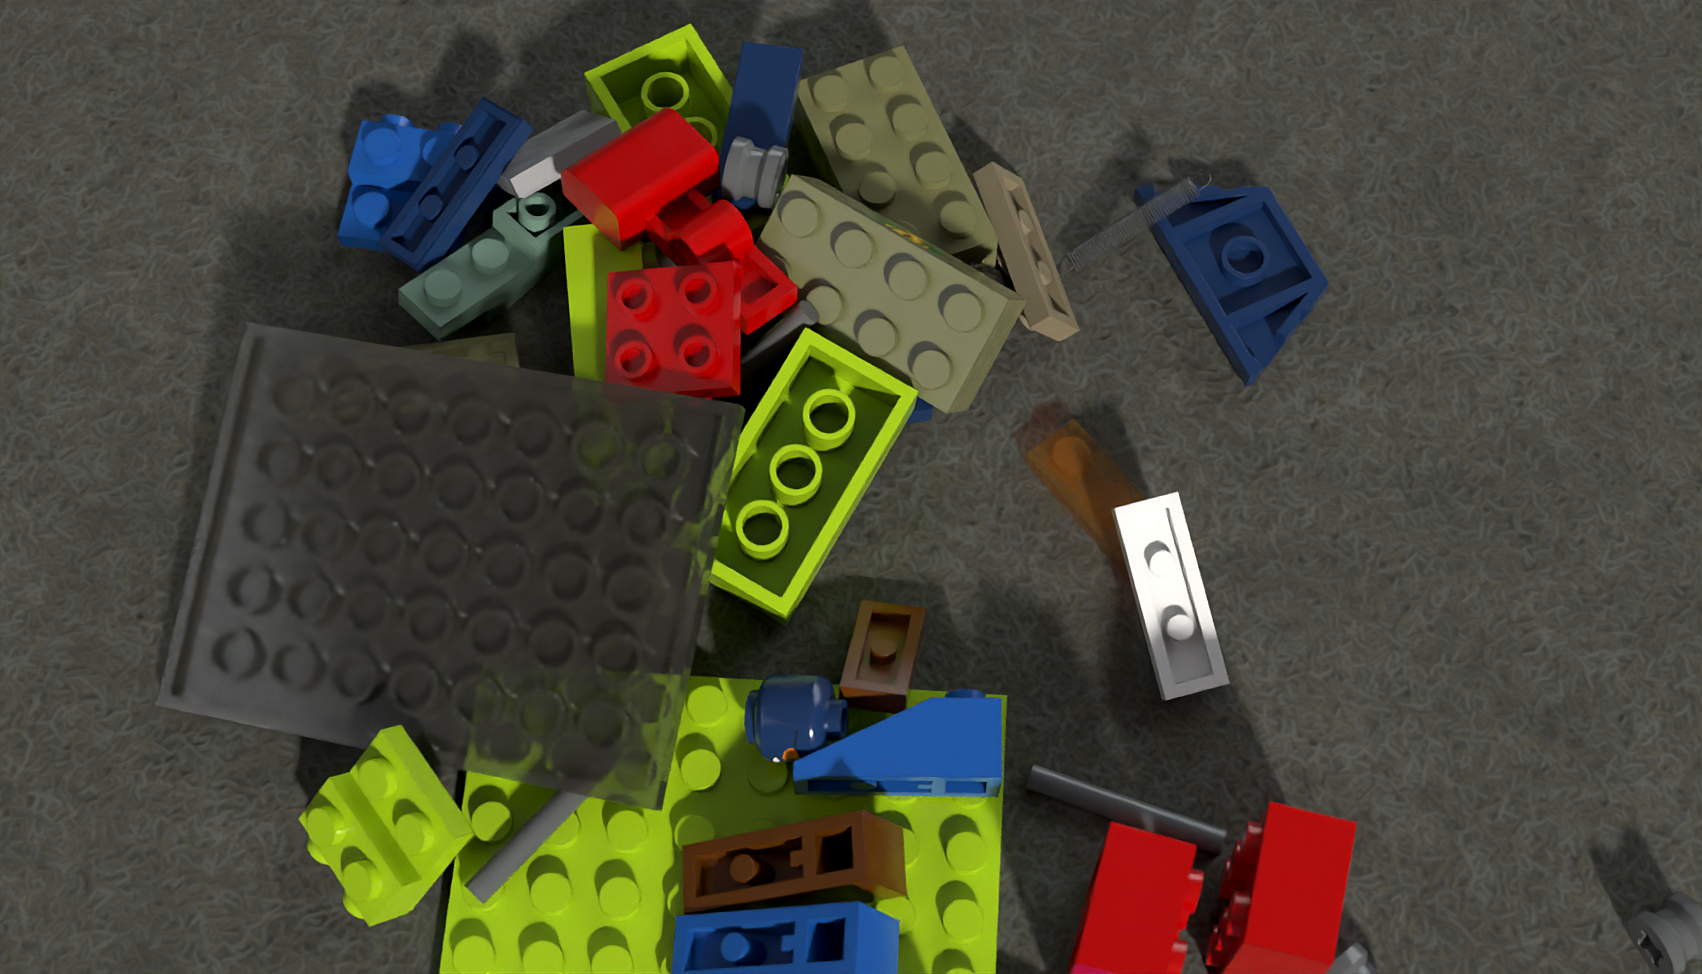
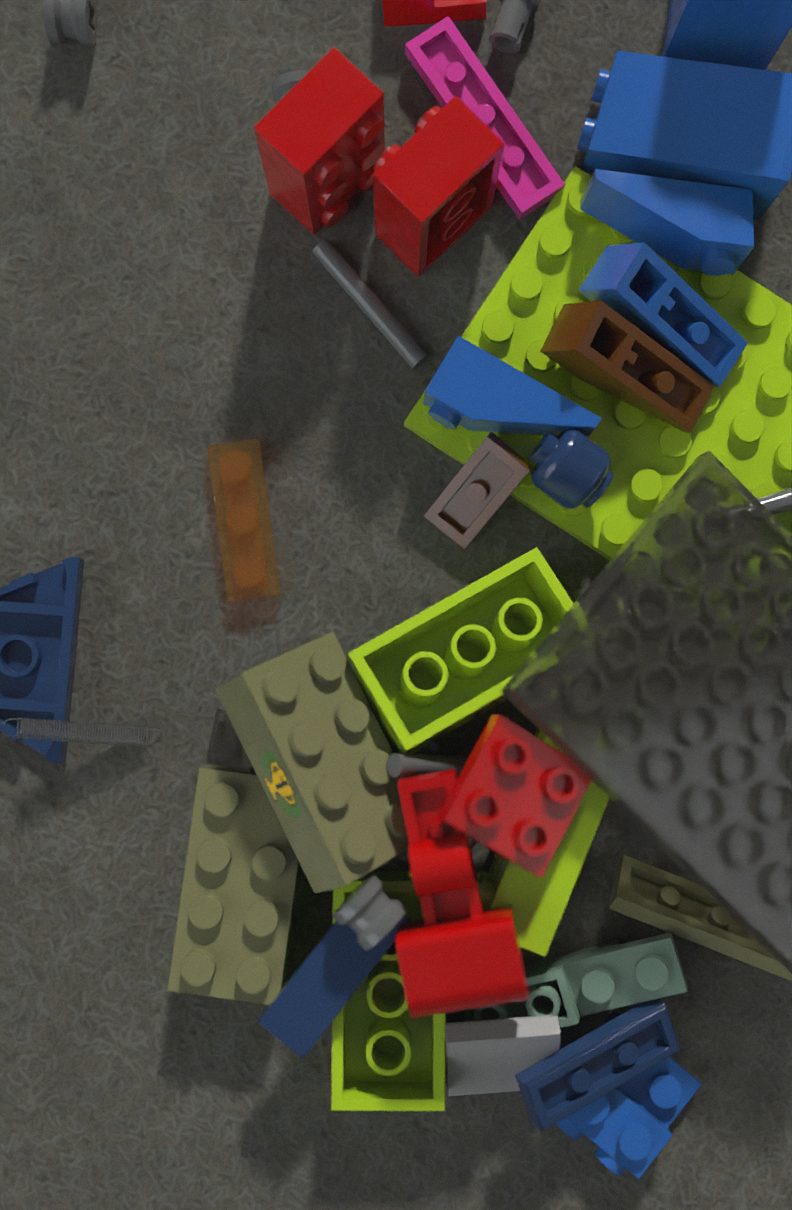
camera: 155 degrees left, 20 degrees up
dark tan plate [973,162,1080,341] -> none
white plate [1111,492,1230,700] -> none

